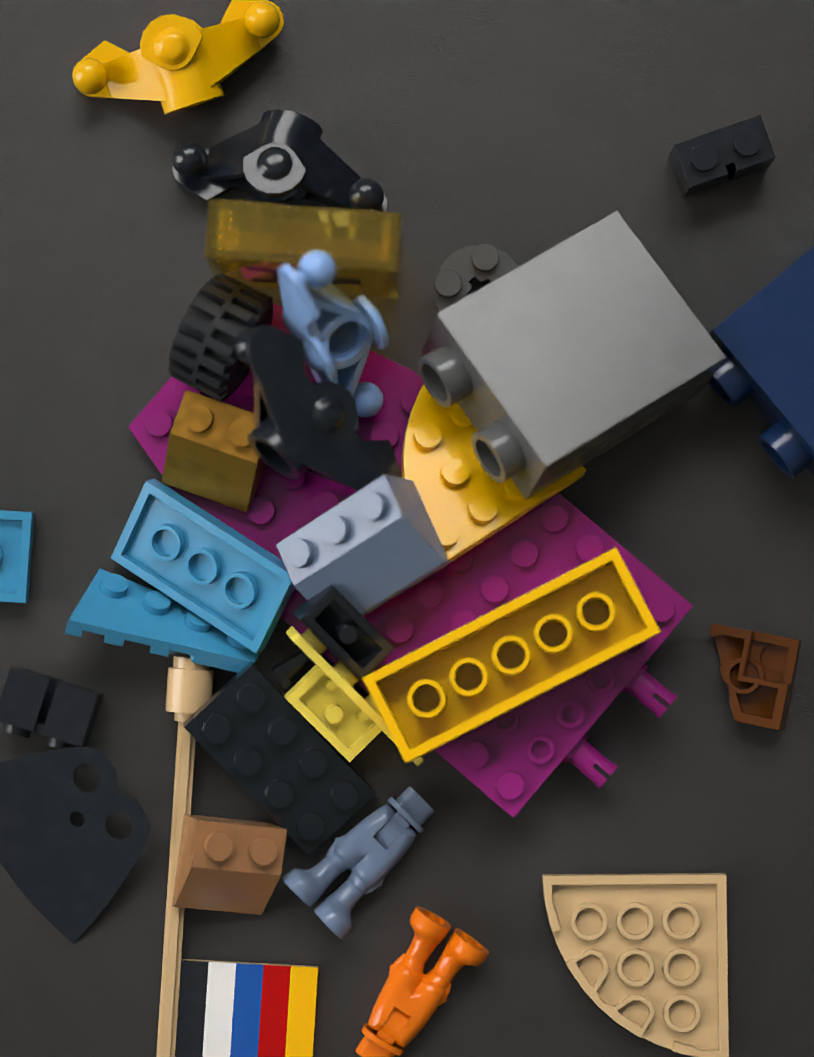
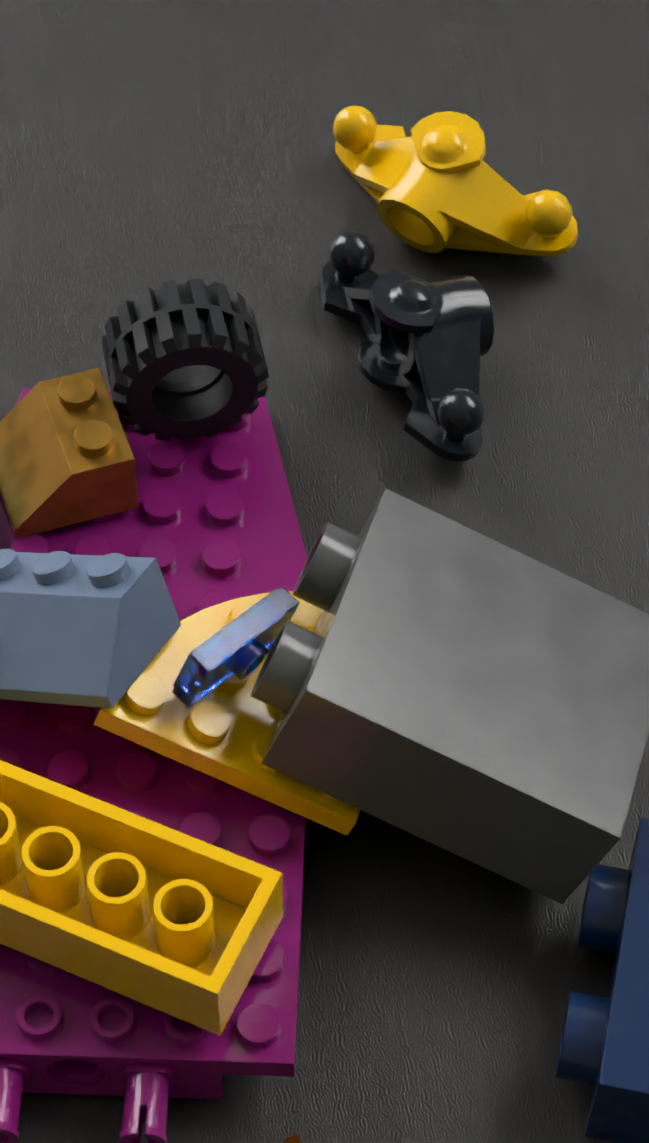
camera: 50 degrees right, 30 degrees down
clear yellow tile [204,199,403,299] -> none
black piece [234,325,402,491] -> none
light blue piece [277,250,390,431] -> none
none -> clear blue plate [172,587,300,708]

